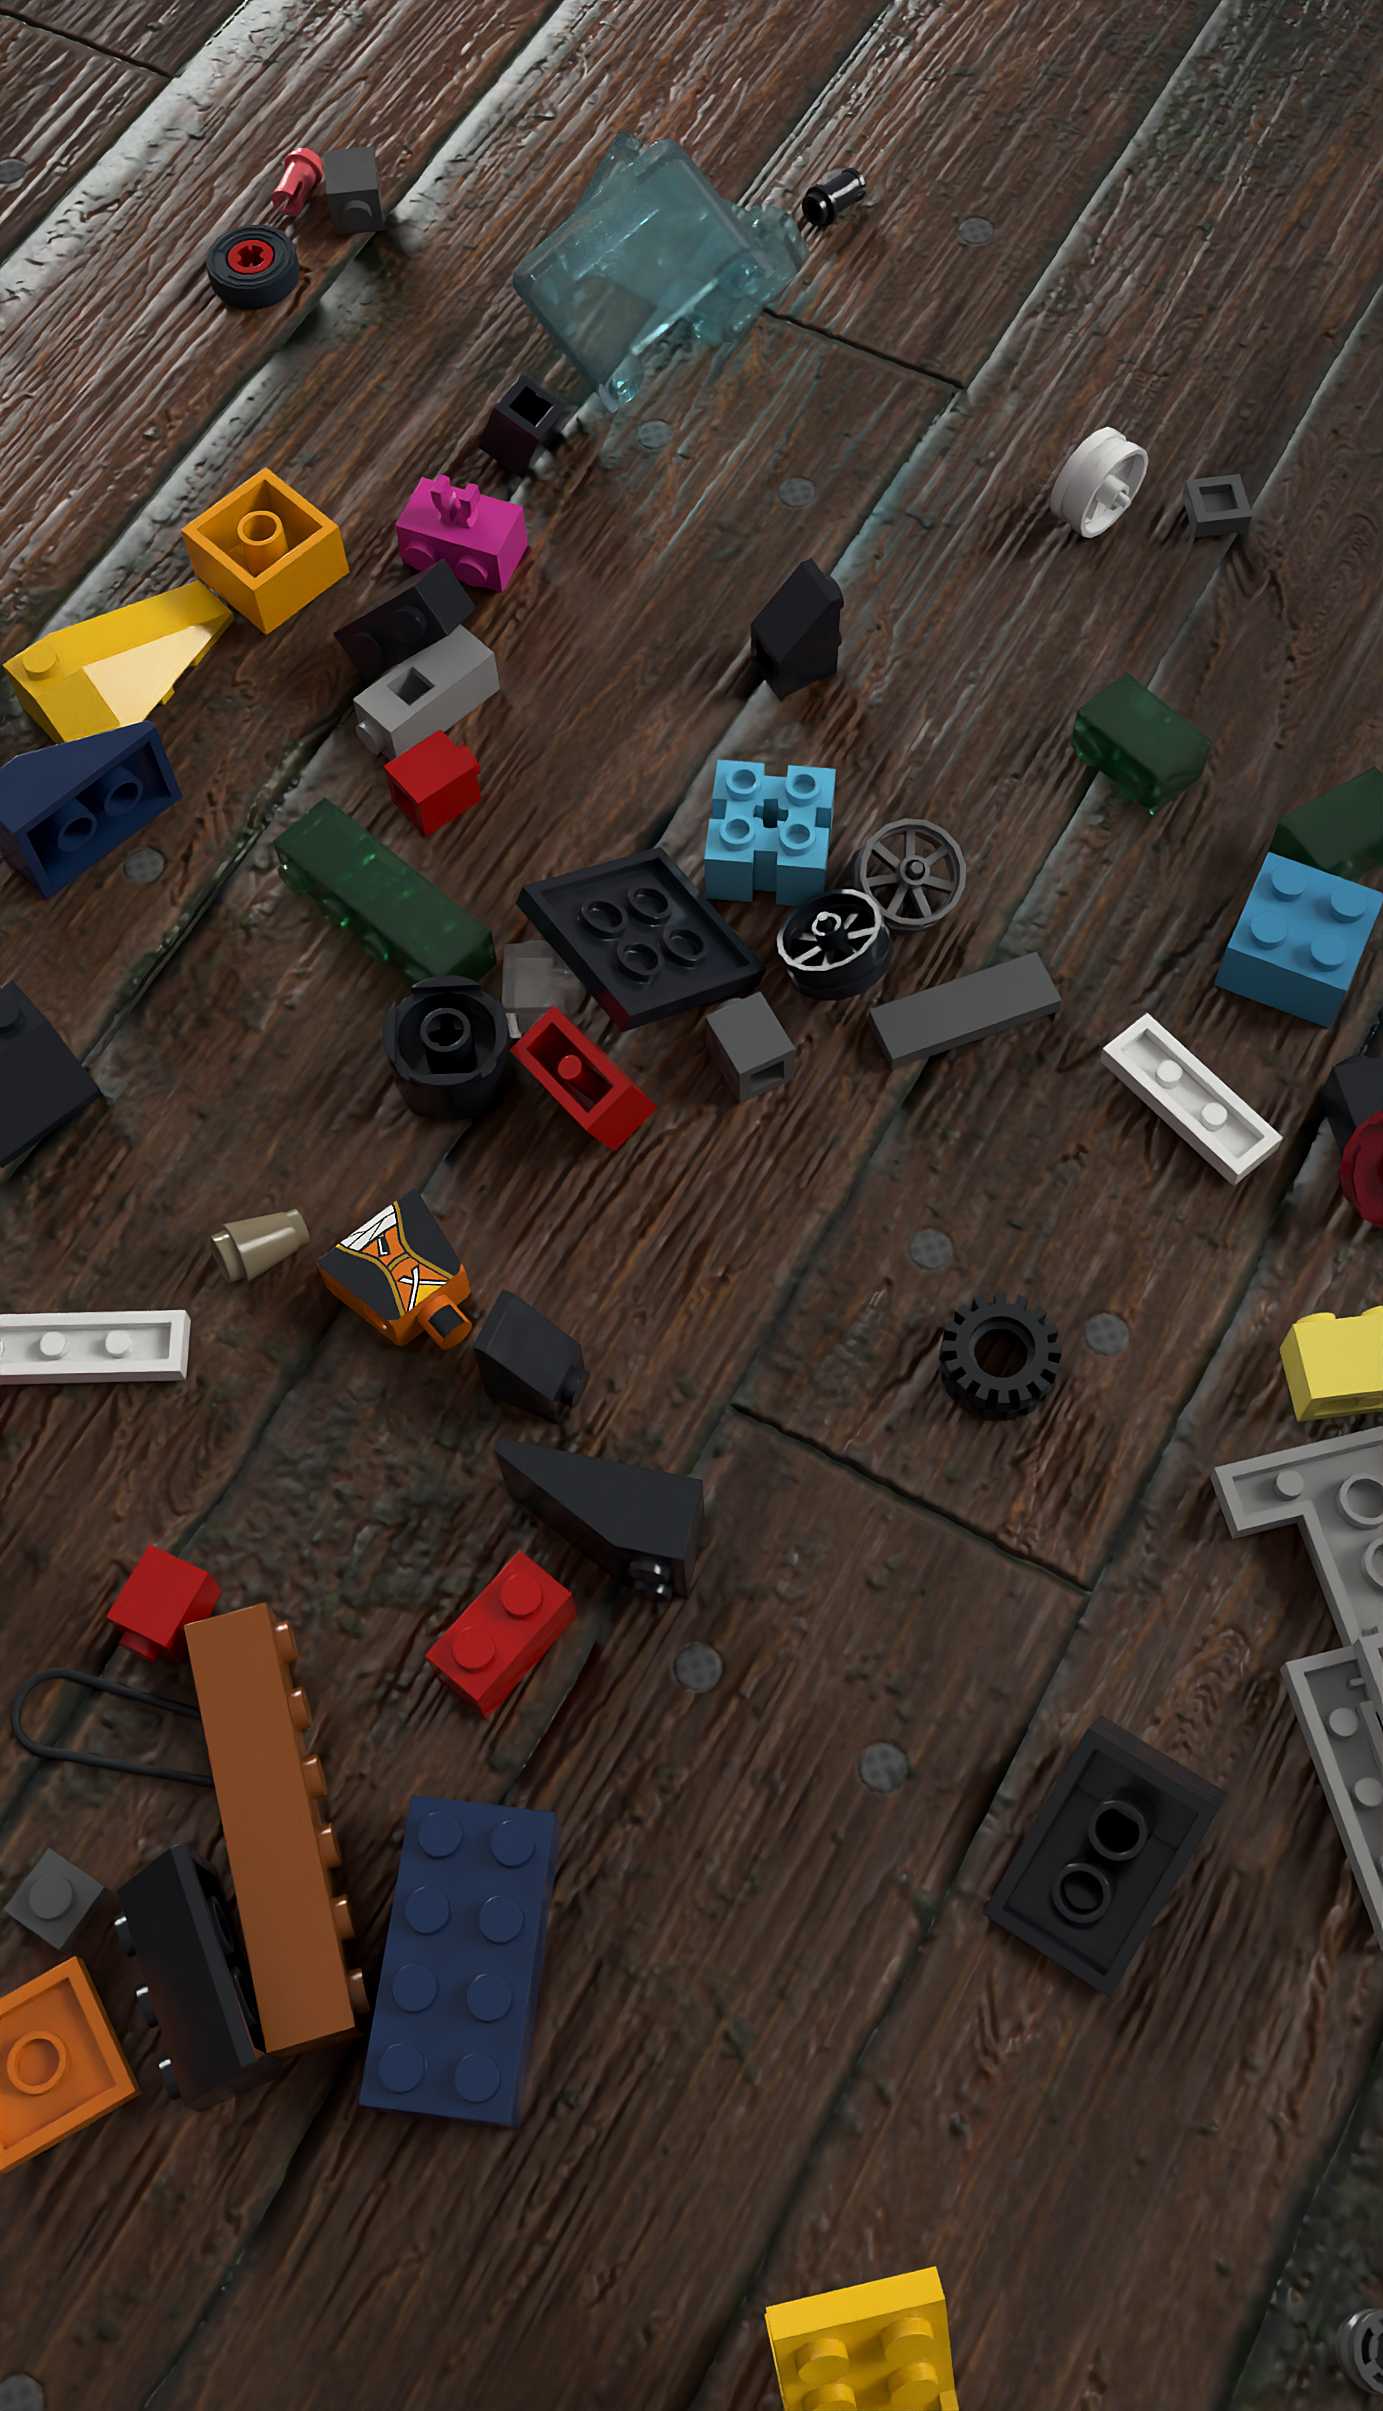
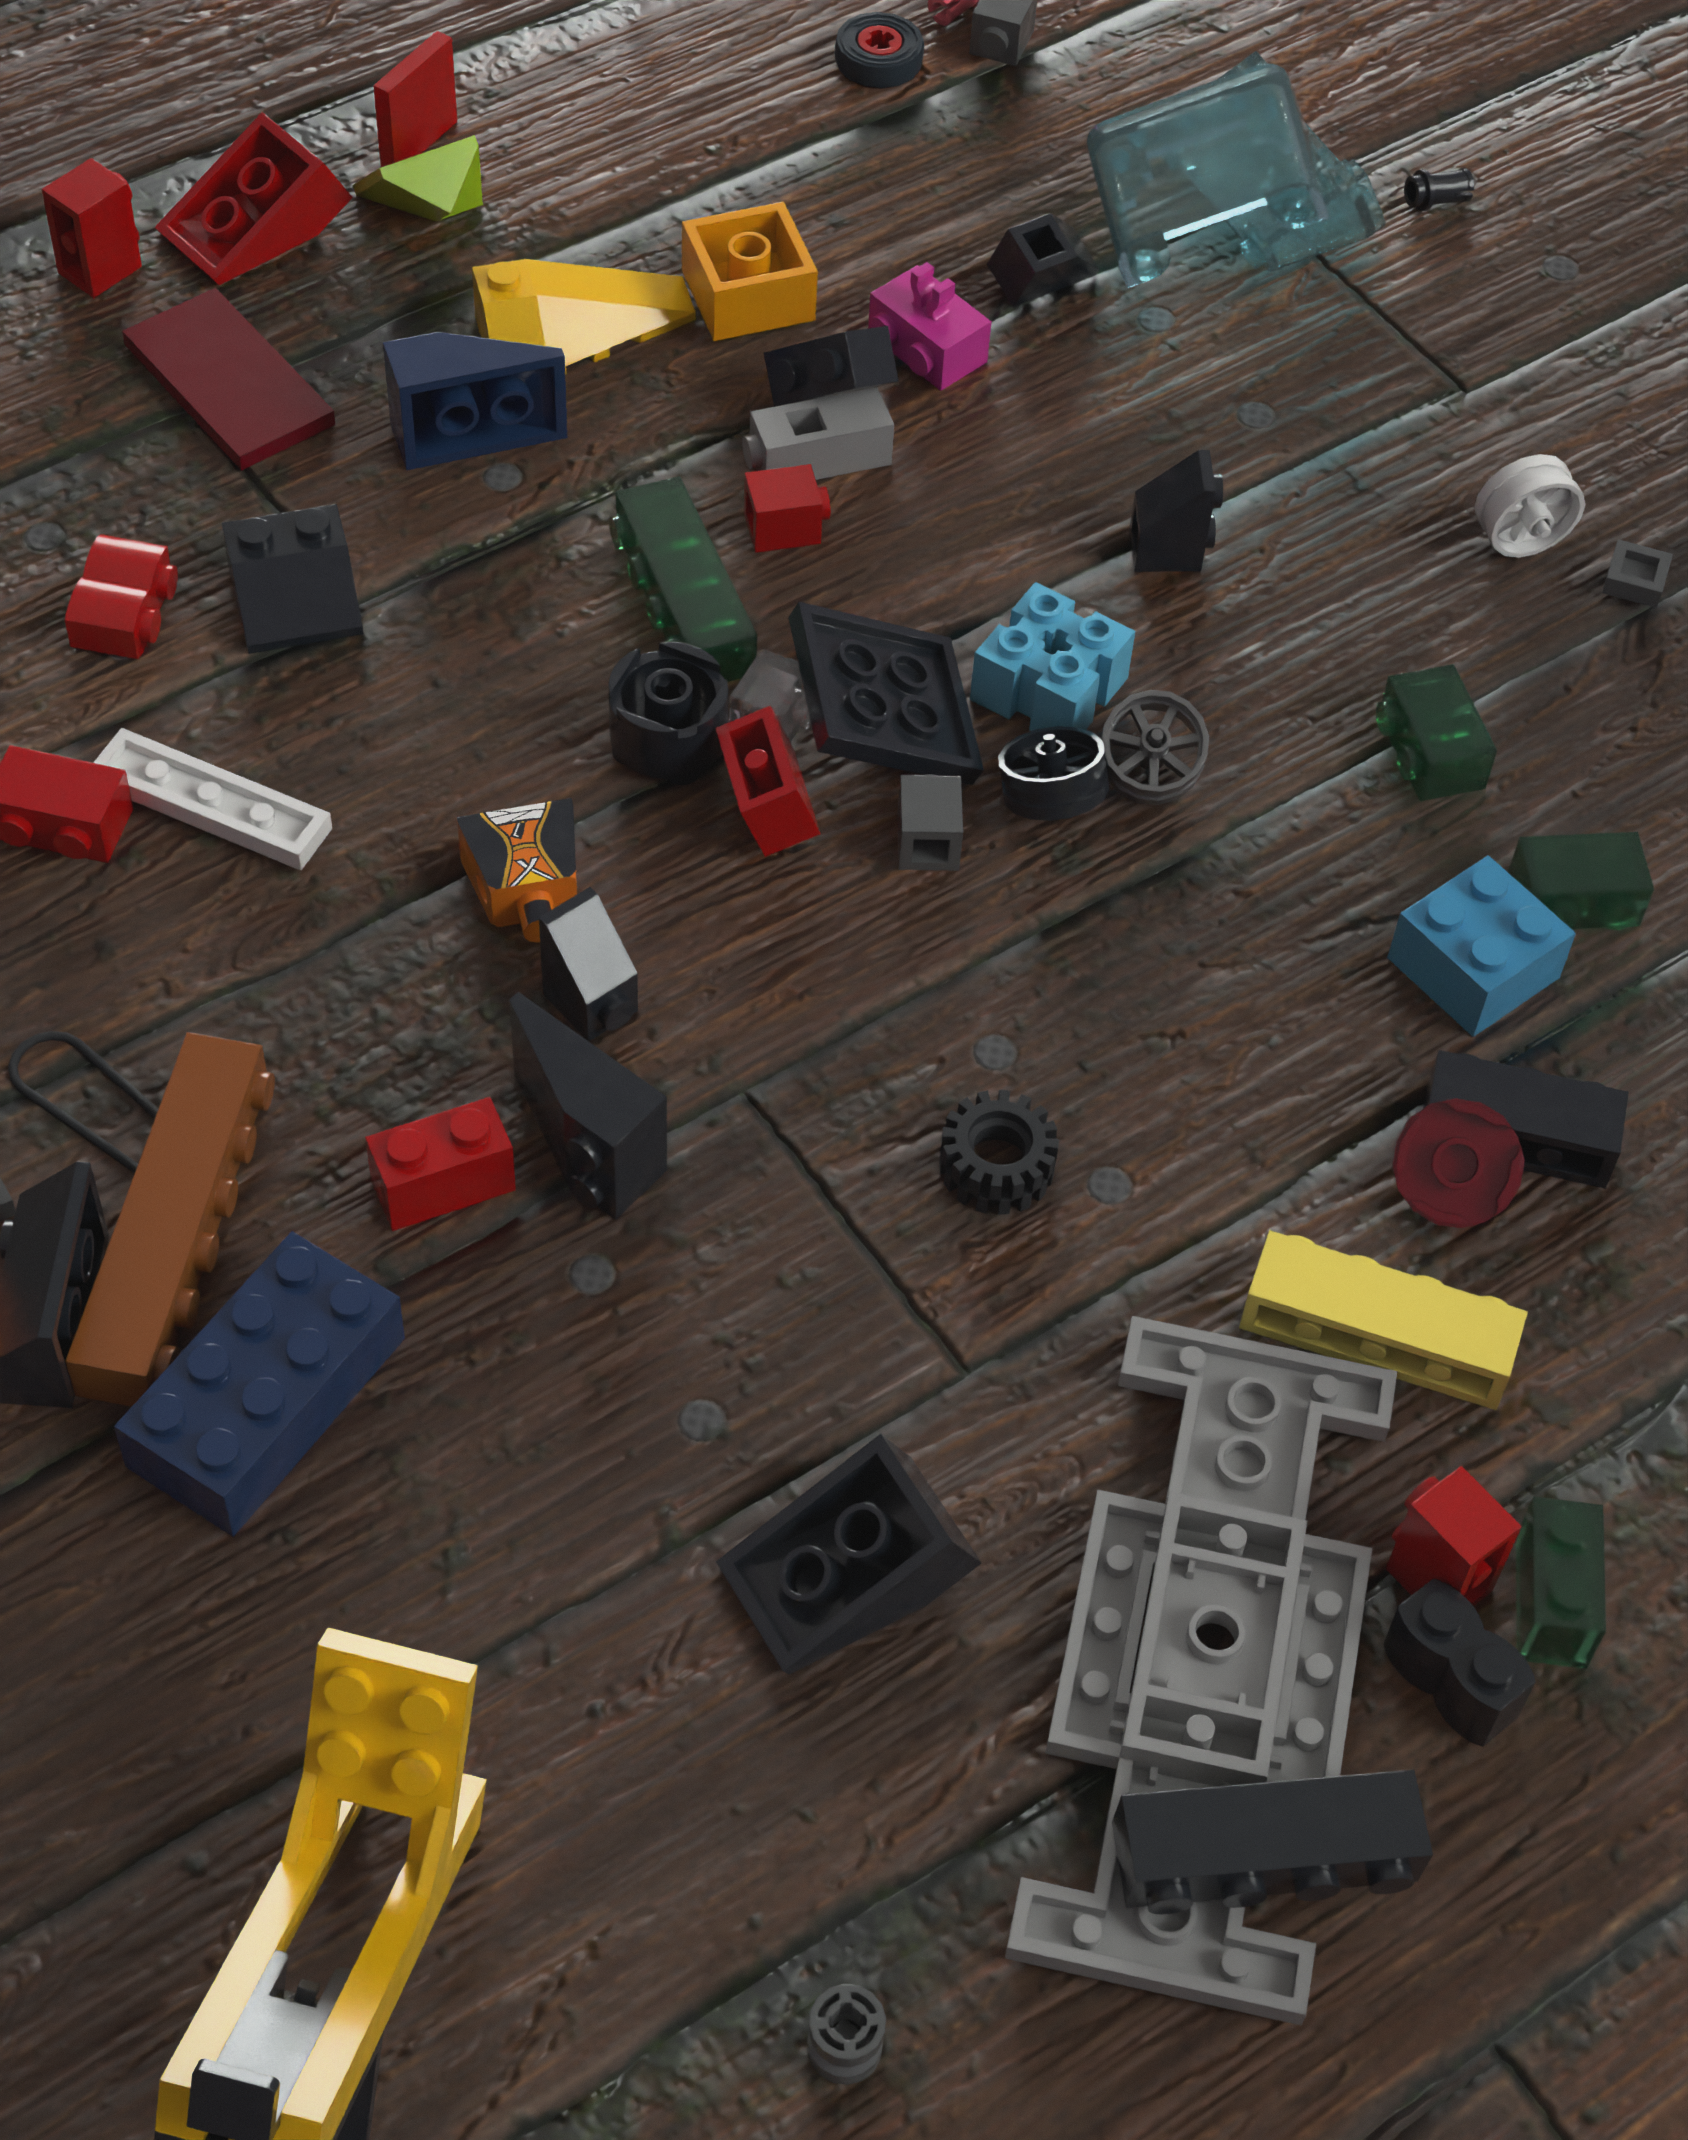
camera: 20 degrees right, 10 degrees down
red brick [106,1544,223,1664] -> none
dark tan cone [209,1209,310,1284] -> none
dark grey tile [868,951,1062,1070] -> none
white plate [1100,1013,1283,1186] -> none

